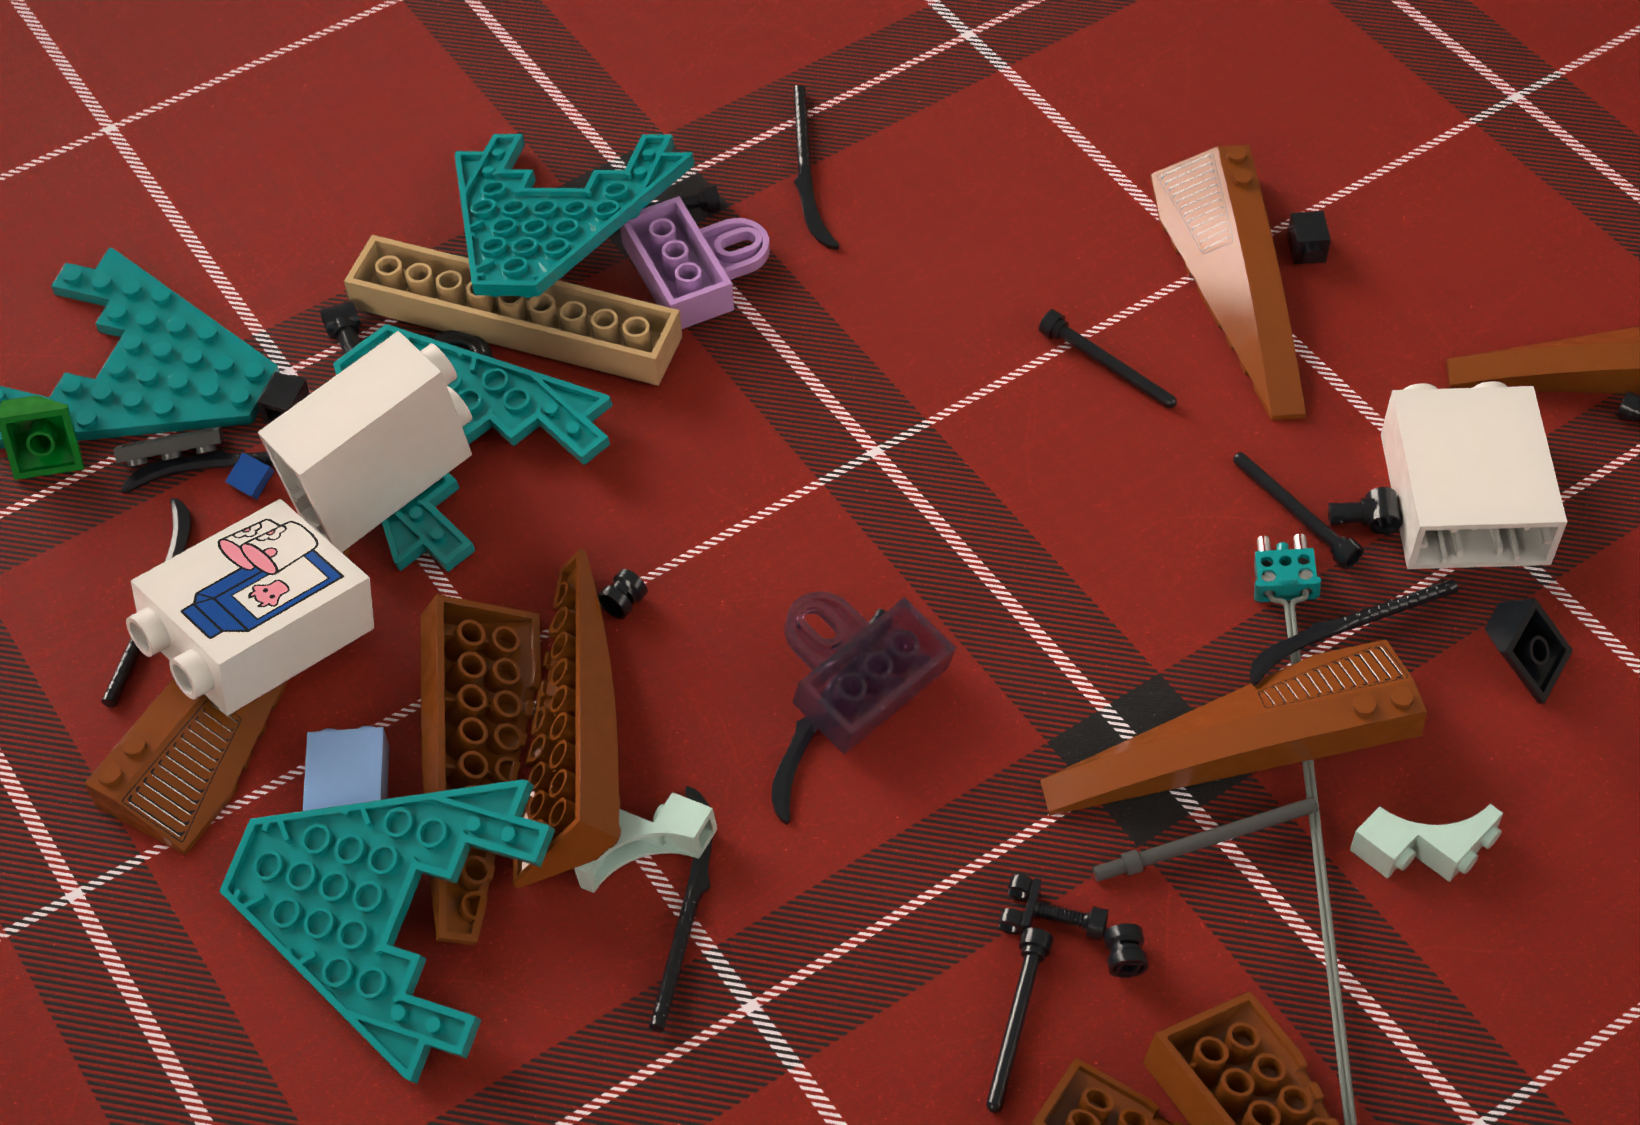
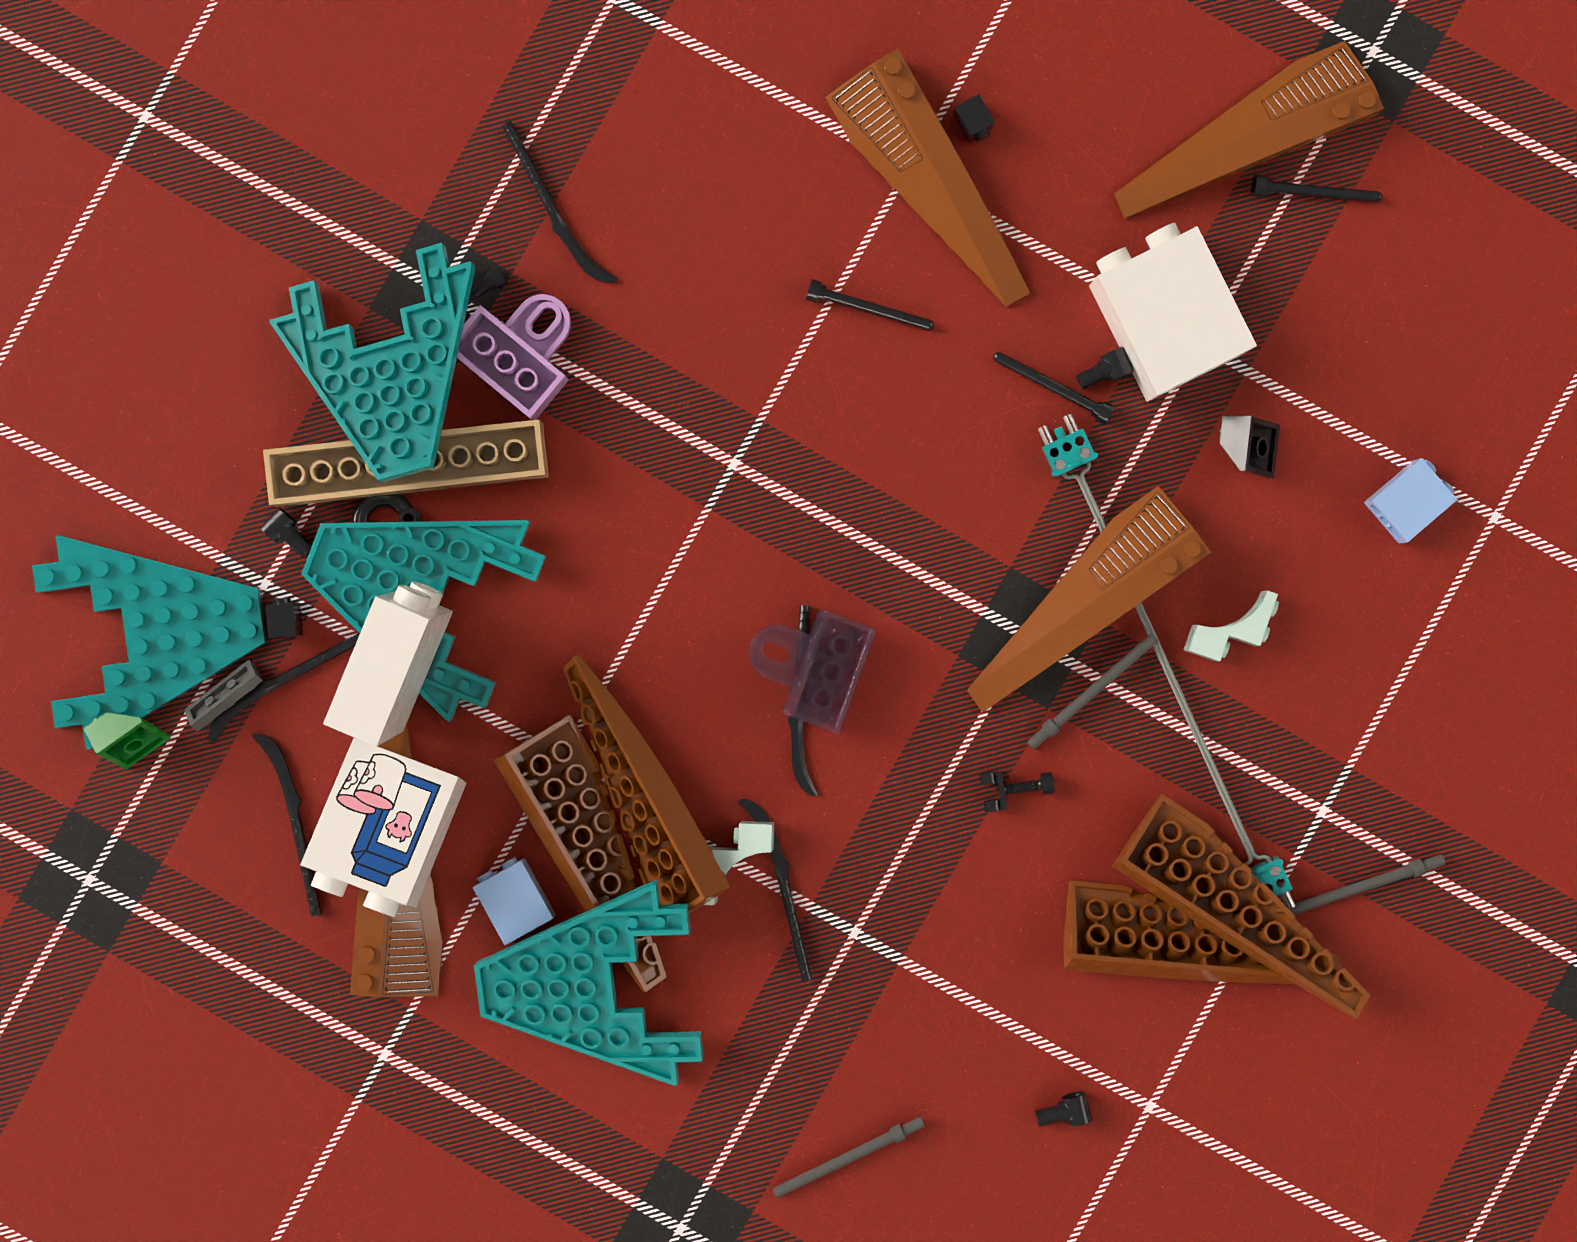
camera: 25 degrees left, 35 degrees up
blue tile [225,452,275,500] -> none
black wheel [597,568,648,619] -> none
black piece [986,928,1054,1113] -> none
black wheel [1103,923,1149,978] -> none
black piece [1250,579,1458,687] -> none

